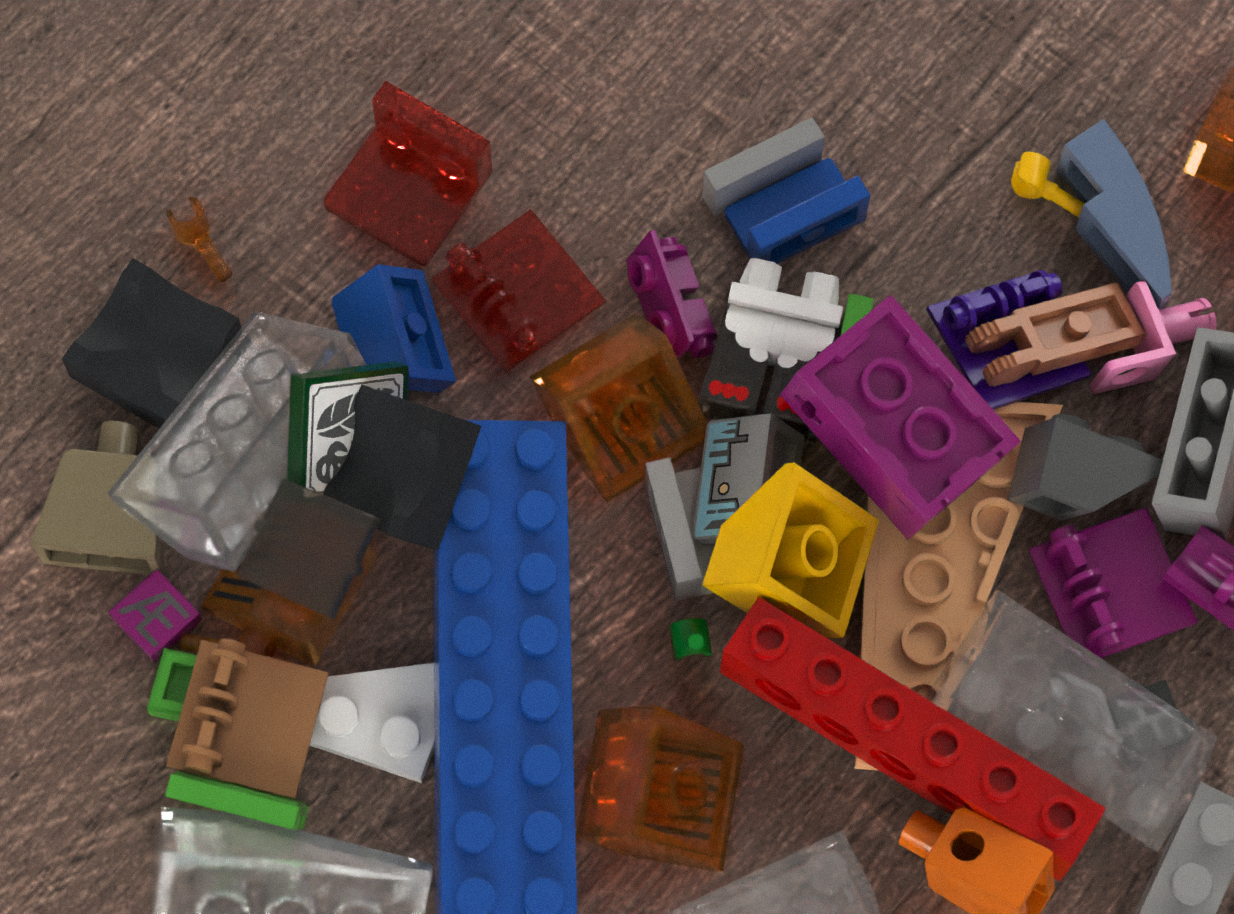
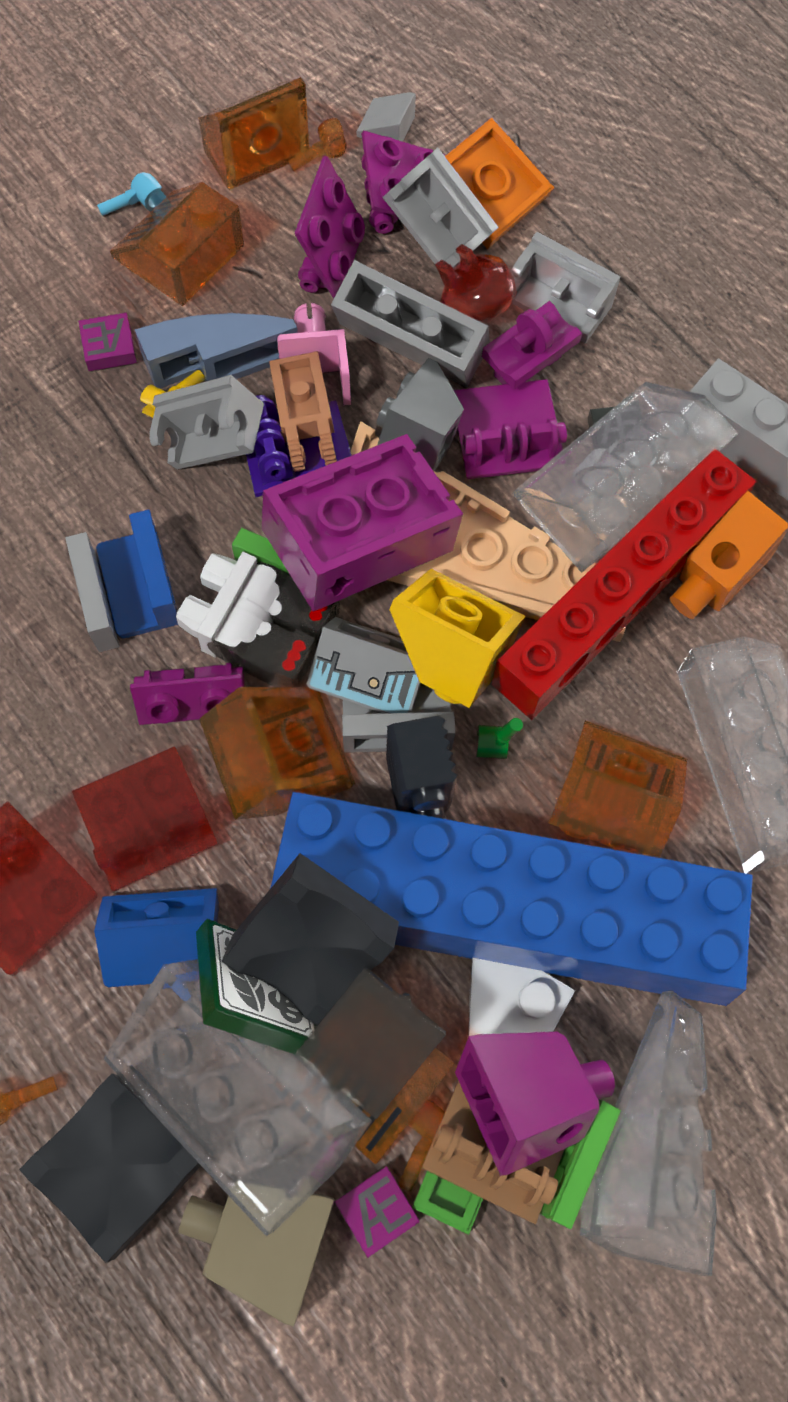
camera: 80 degrees left, 0 degrees up
none -> magenta tile [78,312,137,371]
none -> light grey hinge [150,375,264,470]
none -> black brick [386,715,458,819]
none -> magenta torso [455,1032,615,1176]

